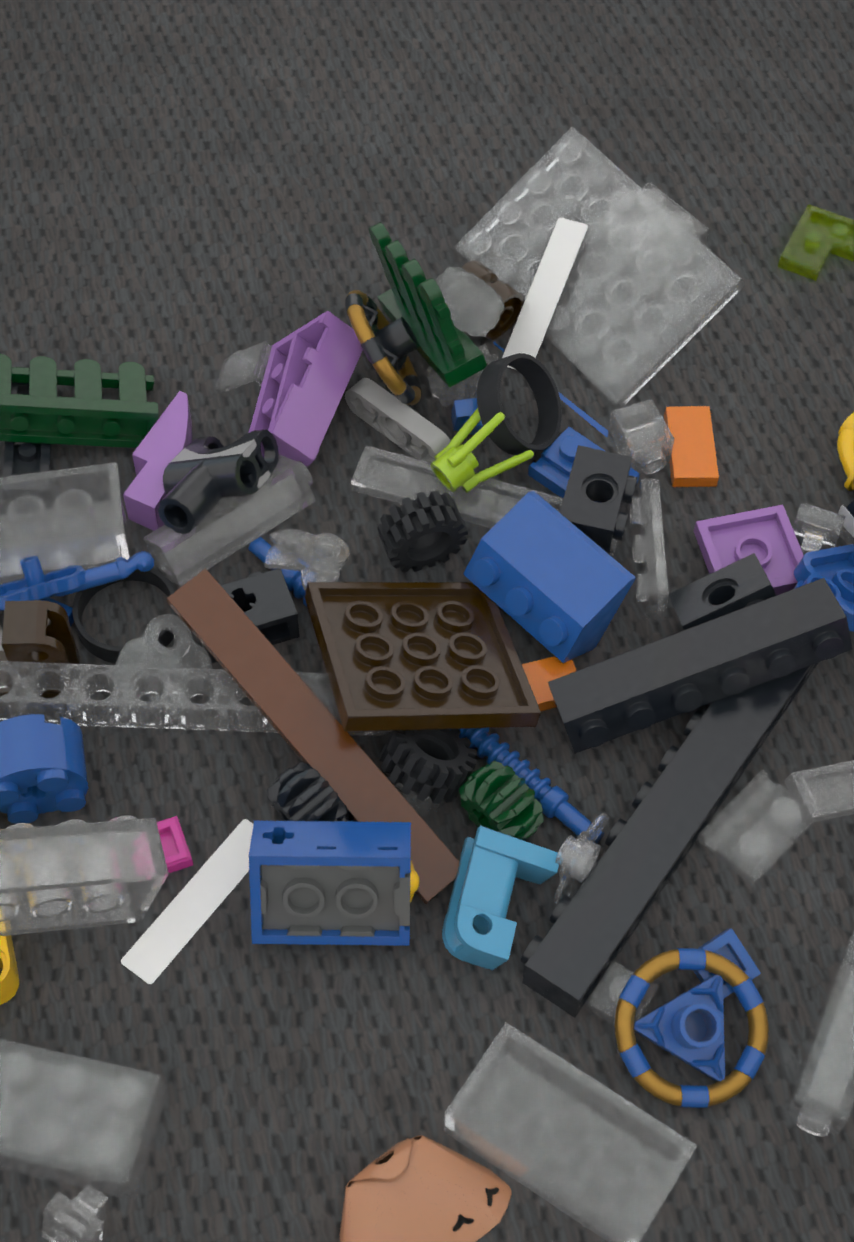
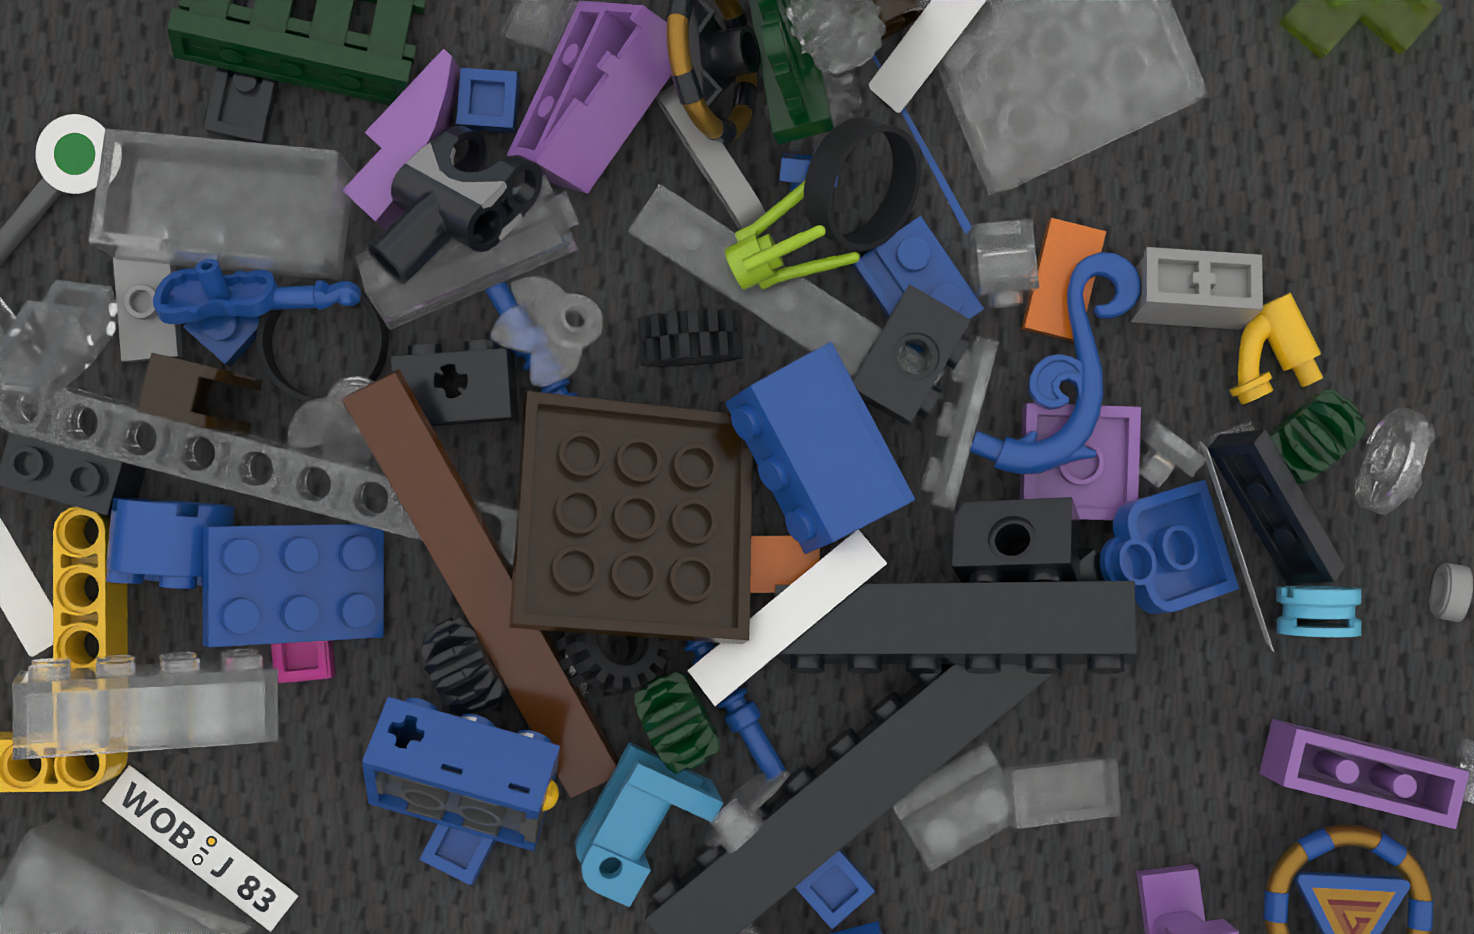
camera: 20 degrees right, 30 degrees up
white sticker [121,819,253,984] -> none
none -> white sticker [102,765,298,932]
none -> blue plate [203,523,384,647]
none -> blue plate [419,824,496,885]
none -> blue plate [456,68,520,133]
none -> white sticker [688,530,887,706]
none -> blue plate [795,849,875,929]
none -> blue plant [968,252,1141,475]
none -> light grey hinge [1130,247,1263,330]

